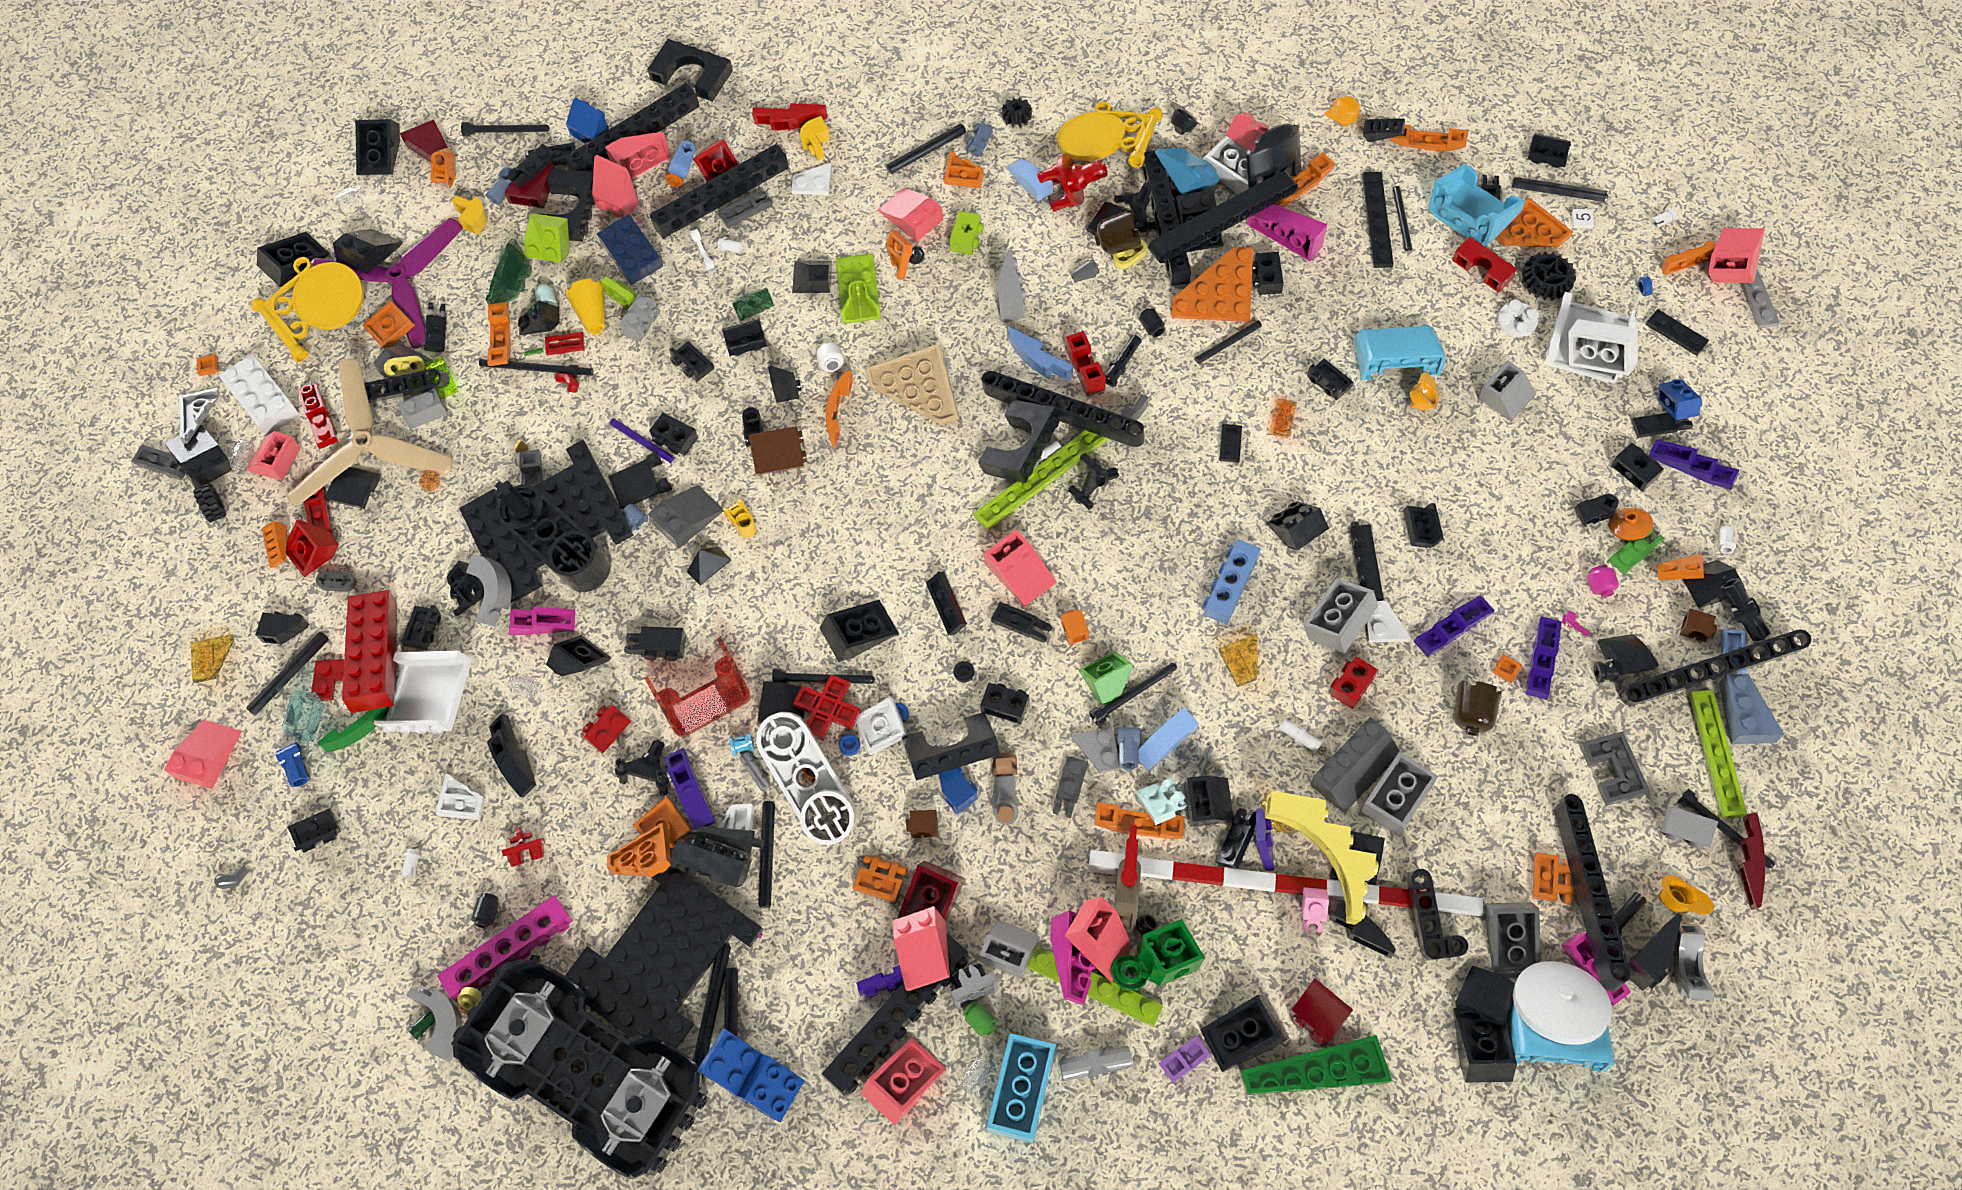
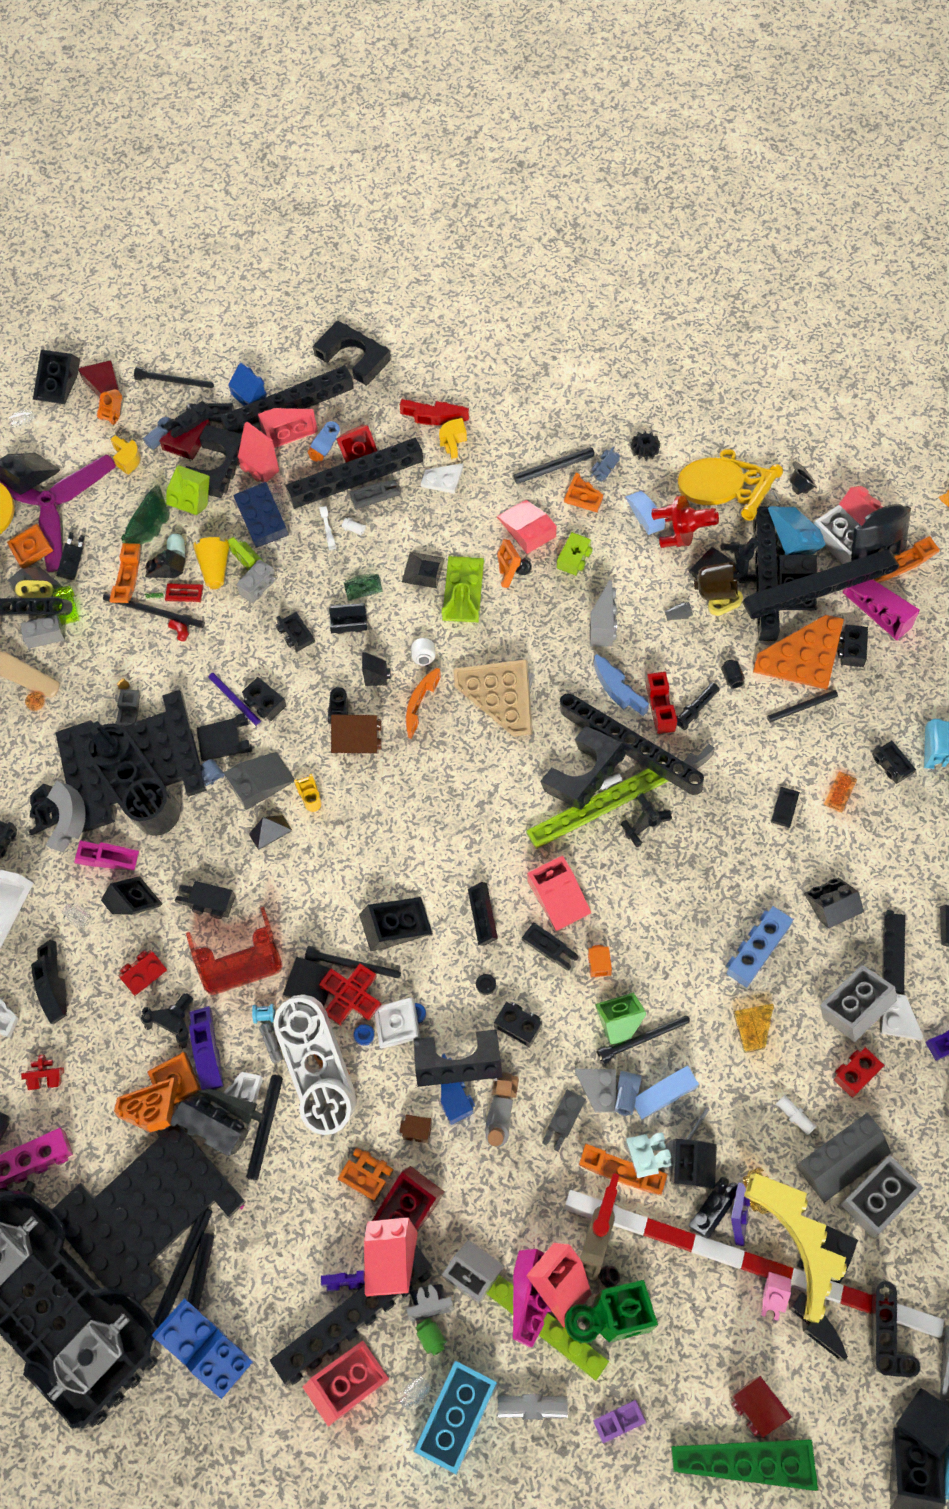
camera: 10 degrees right, 0 degrees up
black slope [1200,995,1290,1072] -> none

